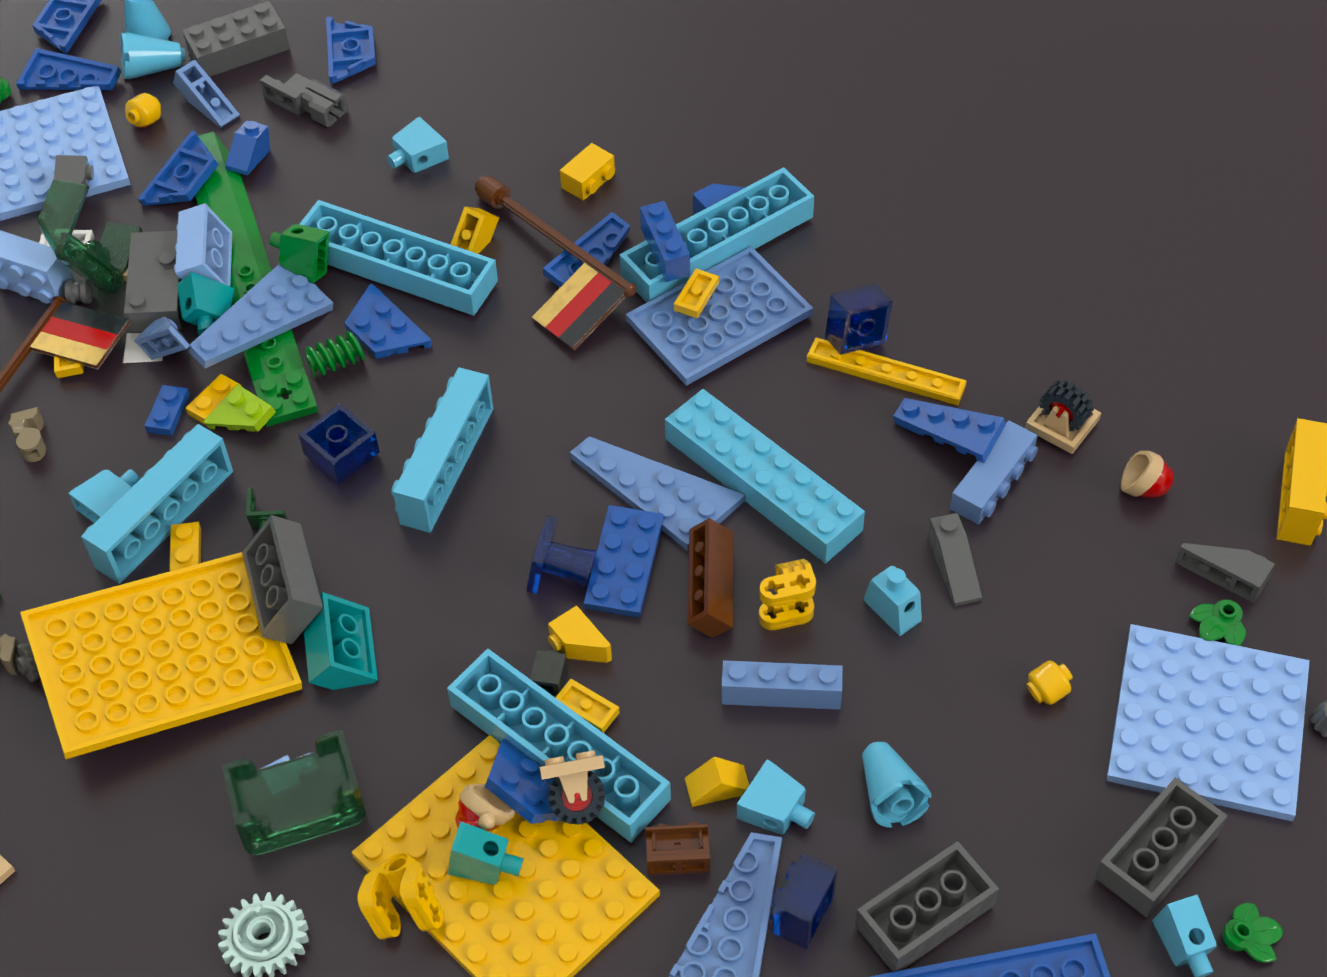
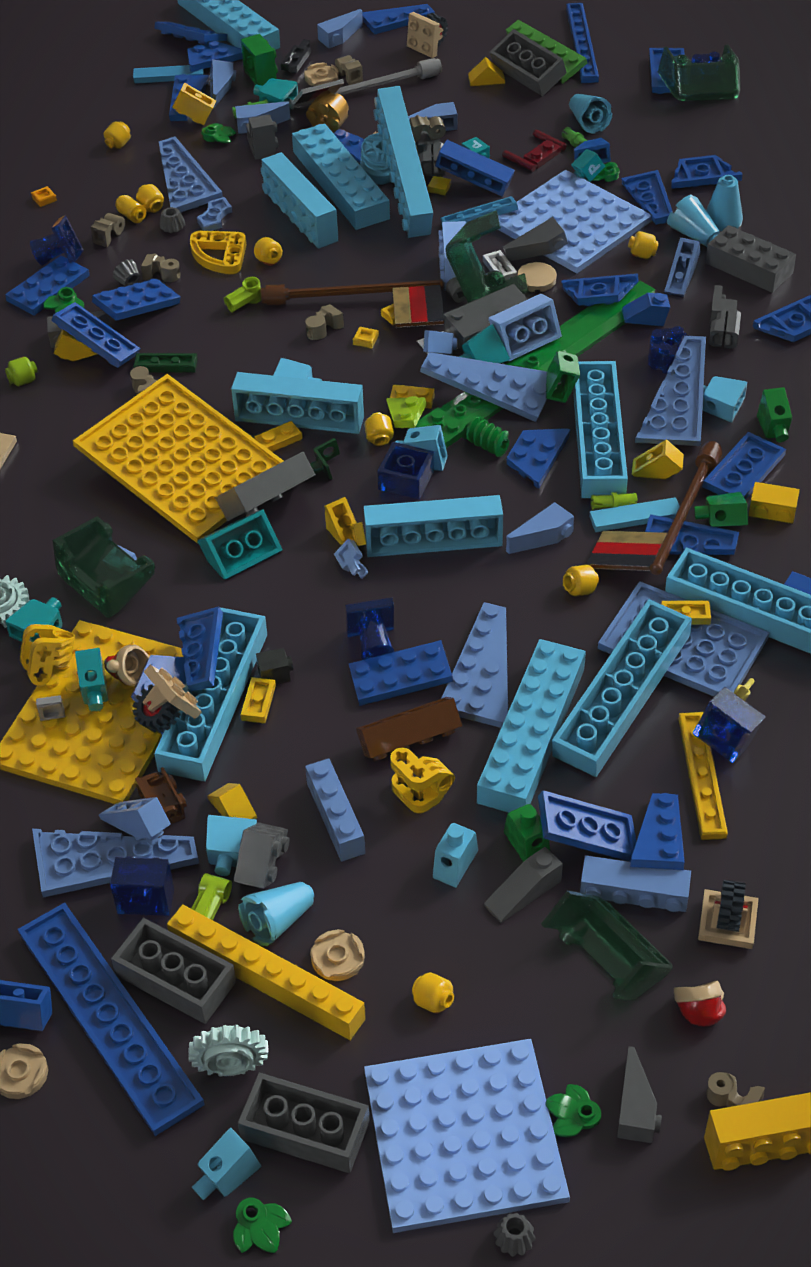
camera: 65 degrees right, 5 degrees down
blue plate [144,385,190,436] -> none
yellow slope [548,605,612,663] -> none
blue brick [640,201,690,282] -> none
none -> teal torso [5,597,62,642]
none -> light grey tile [36,695,65,721]
none -> medium blue slope [99,797,171,840]
none -> yellow brick [167,904,365,1041]
none -> blue wing [177,607,223,692]
none -> light aqua gear [188,1025,268,1077]
none -> lime piece [191,873,232,920]
none -> dark grey brick [234,822,290,889]
none -> tan tile [310,929,365,981]
none -> yellow slope [325,497,356,545]
none -> light blue plate [334,538,368,579]
none -> yellow tile [351,522,366,546]
none -> yellow tile [353,327,379,348]
none -> yellow head [364,413,394,446]
none -> medium azure torso [394,425,448,471]
none -> green torso [504,804,550,862]
none -> medium blue slope [506,502,574,554]
none -> tan tile [517,262,557,292]
none -> blue plate [538,790,636,862]
none -> clear green windscreen [541,890,673,1001]
none -> medium azure brick [552,599,692,777]
none -> yellow head [563,565,599,596]
none -> medium azure tile [589,497,680,532]
none -> lime pin [591,492,638,509]
none -> medium blue wing [635,336,706,446]
none -> clear blue brick [648,326,689,374]
none -> green torso [694,492,748,527]
none -> blue plate [702,432,786,500]
none -> dark tan leg [706,1072,765,1107]
none -> light yellow hand [732,678,755,704]
none -> green torso [757,387,792,442]

